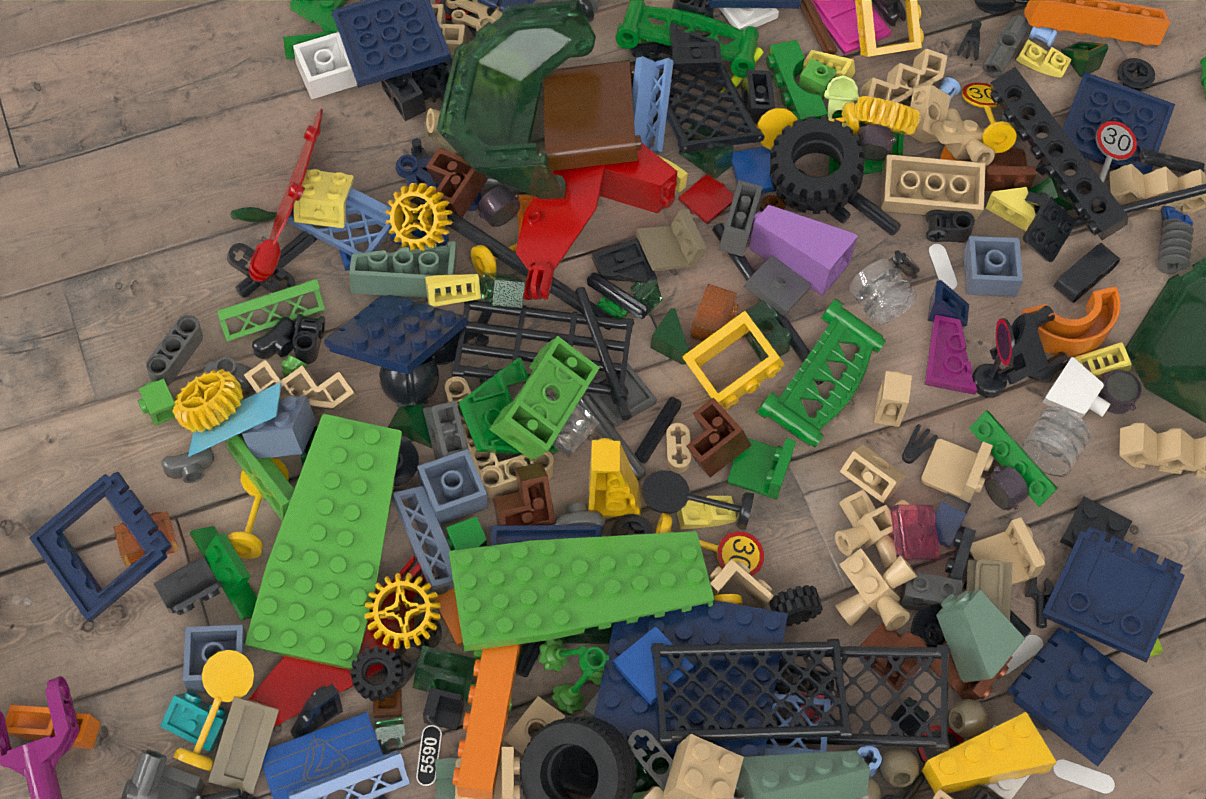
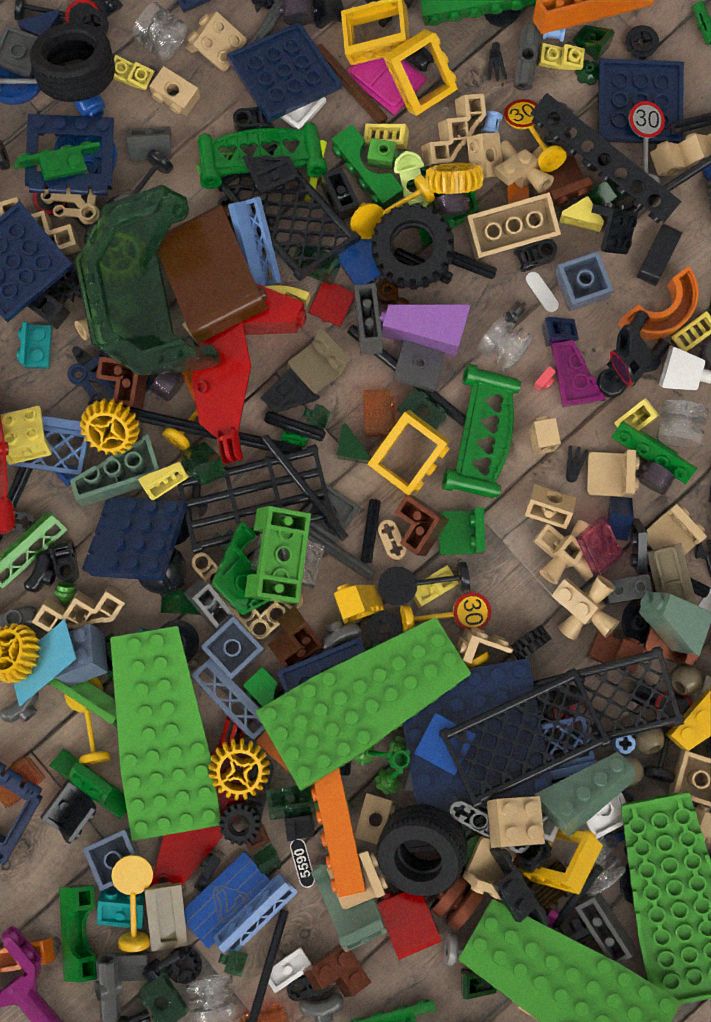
camera: 15 degrees left, 20 degrees up
none -> teal bracket [17,322,53,369]
none -> green arch [59,884,97,983]
none -> coral plate [533,366,556,392]
none -> dark green plant [575,60,599,85]
none -> light yellow slope [614,398,659,431]

